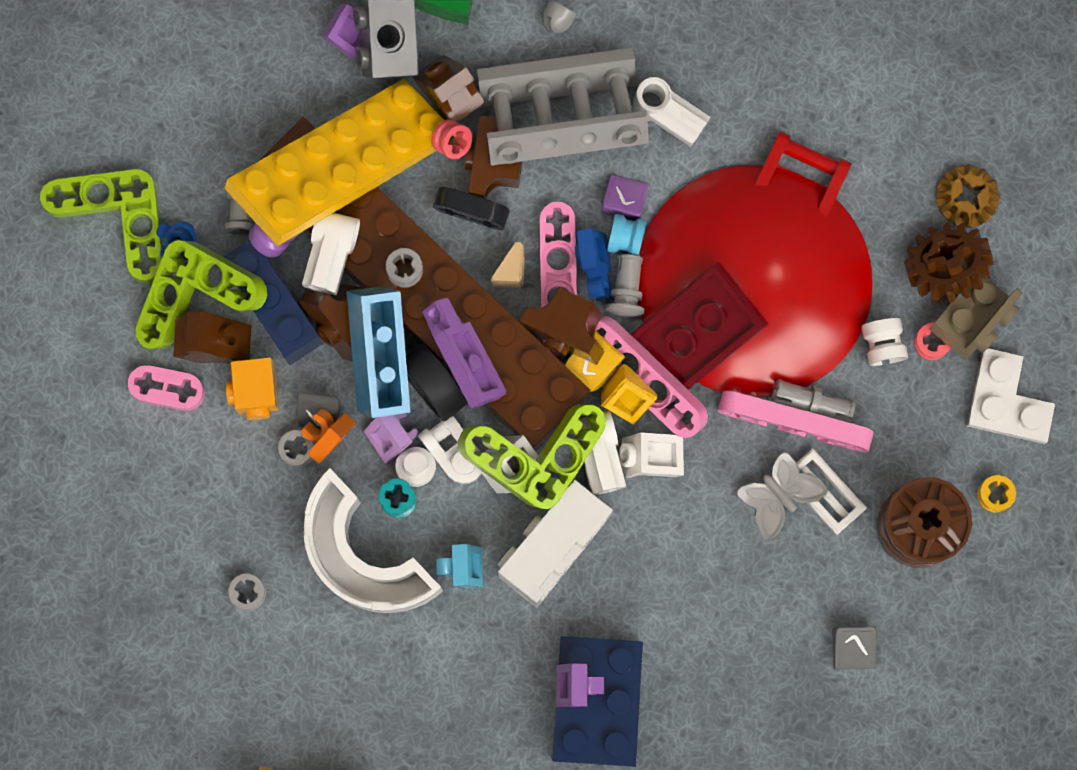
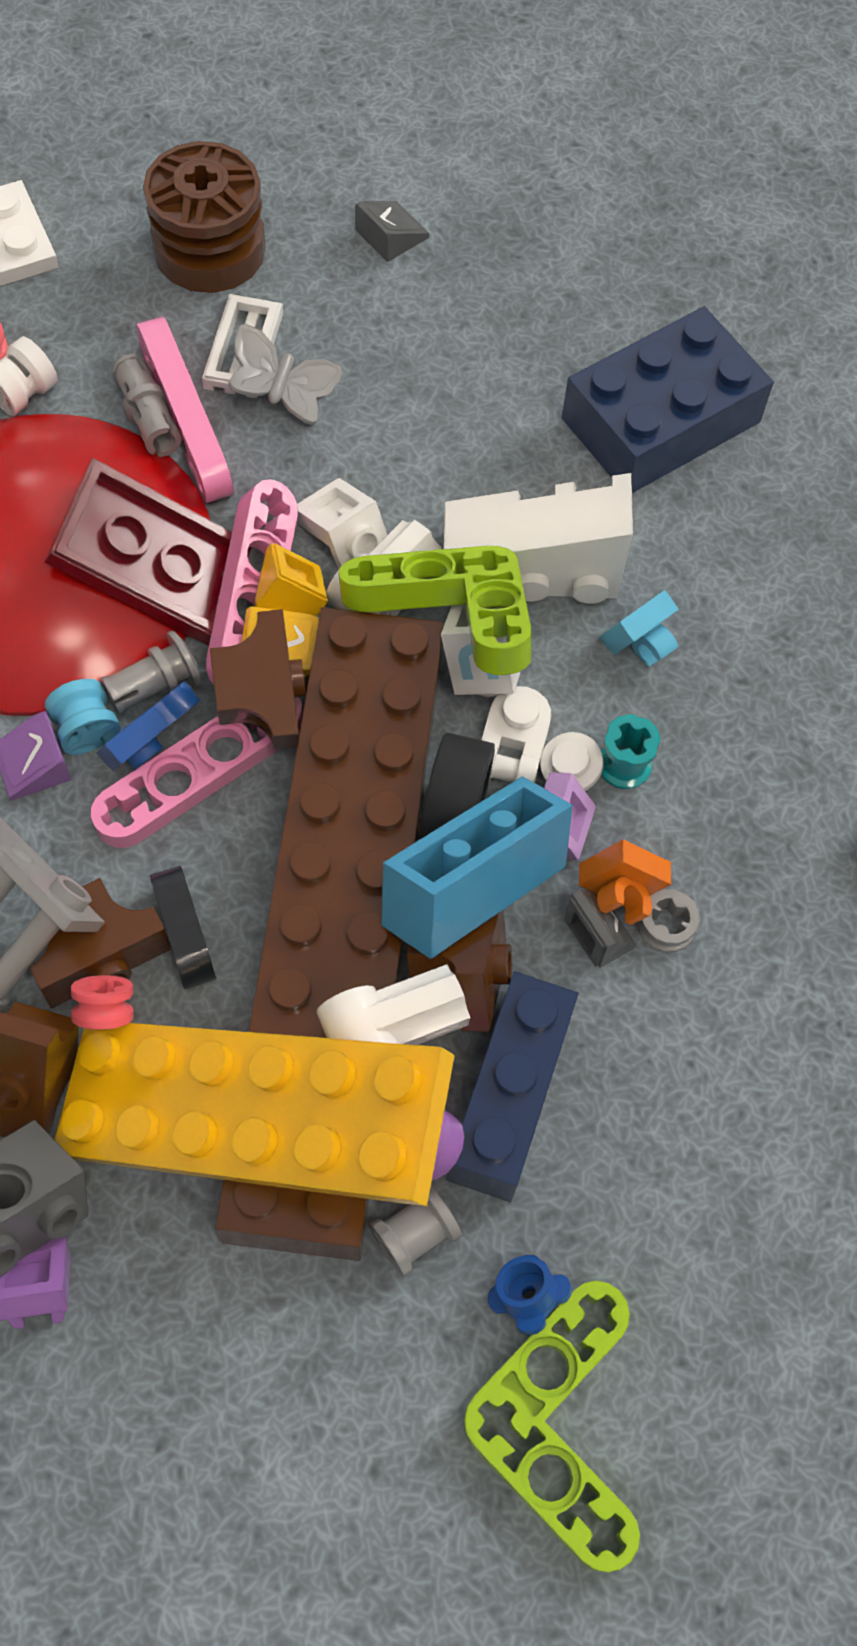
camera: 130 degrees left, 15 degrees down
bright pink beam [128,366,205,411] -> none
lime beam [135,240,267,349] -> none
reddish brown brick [173,310,252,364] -> none
light orange brick [226,357,279,420] -> none
white brick [304,468,443,613] -> none
light grey bush [386,248,423,288] -> none
medium lavender hinge [423,297,507,409] -> none
tan slope [491,242,525,289] -> none
medium lavender tile [556,664,604,707] -> none
yellow bush [977,475,1016,513] -> none

